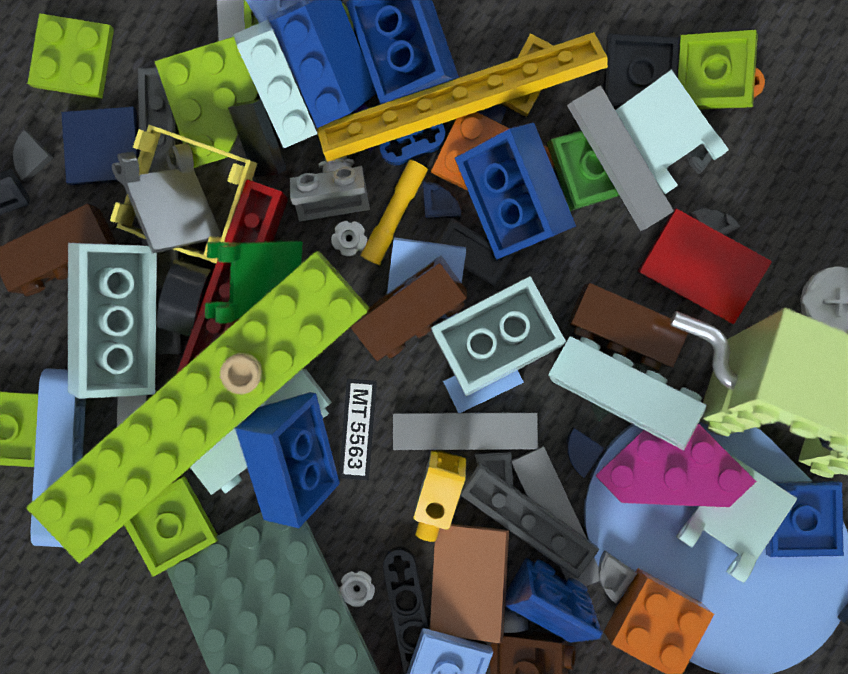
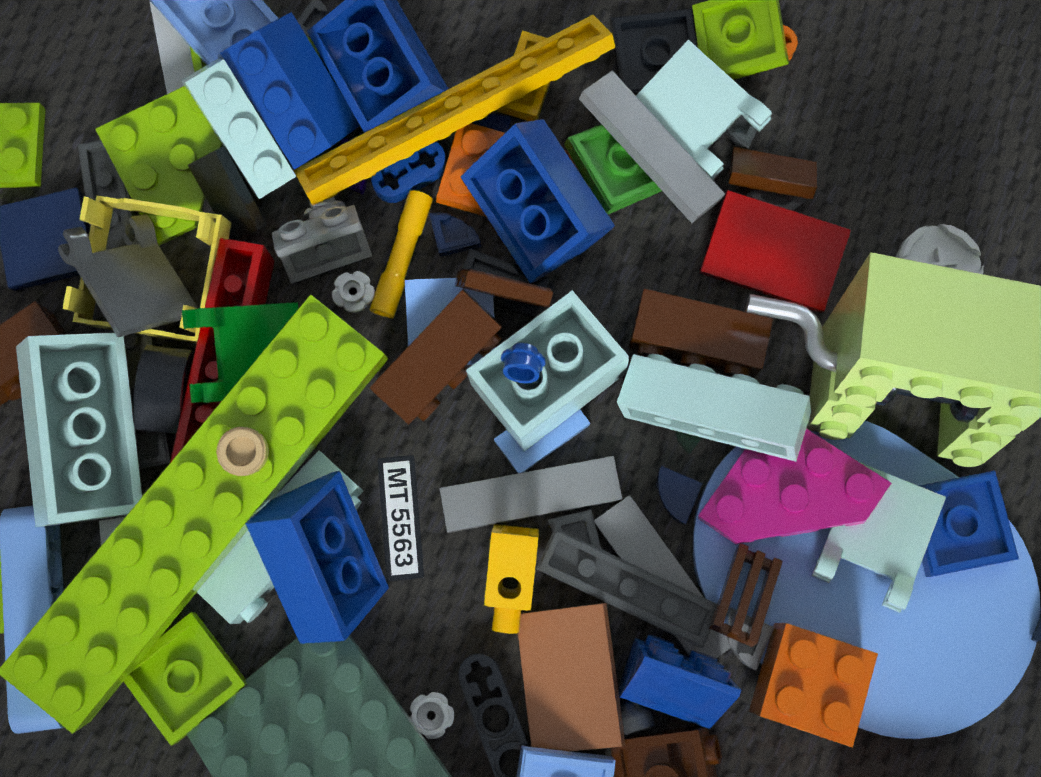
camera: 15 degrees left, 10 degrees down
none -> reddish brown tile [455,269,553,307]
none -> blue plate [501,343,546,383]
none -> reddish brown tile [709,543,783,647]
none -> reddish brown tile [729,147,817,199]

